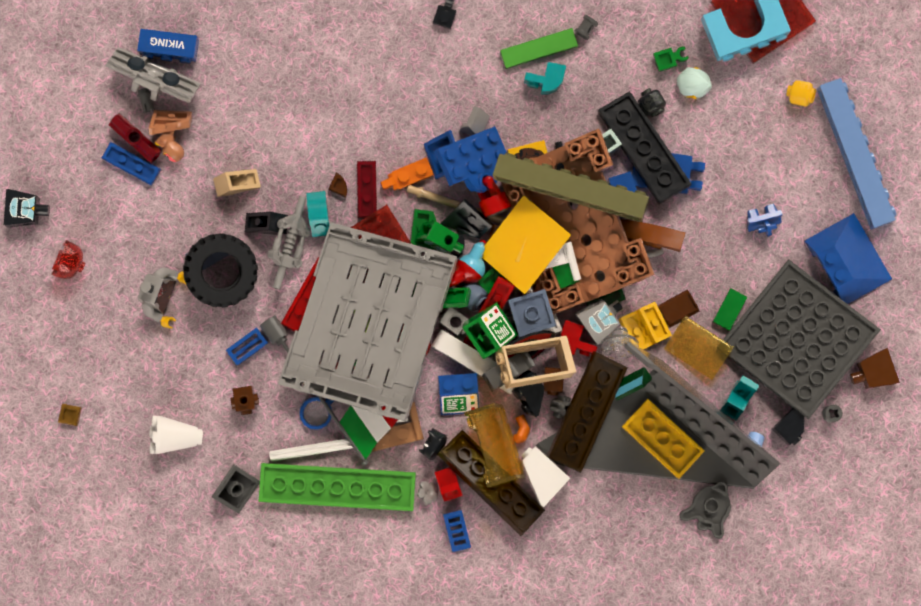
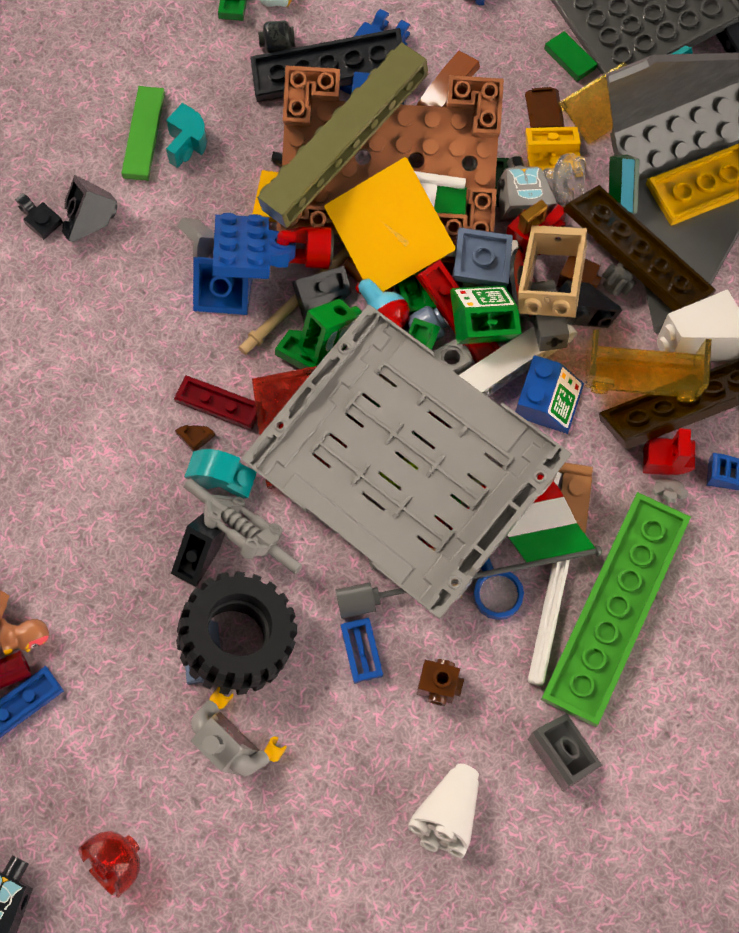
camera: 65 degrees left, 15 degrees down
tan arch [213,169,261,197] -> none
red tile [281,257,319,332] -> none
orange hinge [380,157,434,191] -> none
black hair [419,428,447,460] -> none
orange arm [513,414,530,444] -> none
dark grey bush [574,15,598,40] -> none
none -> slope [62,175,117,242]
none -> pearl gold tile [518,199,548,234]

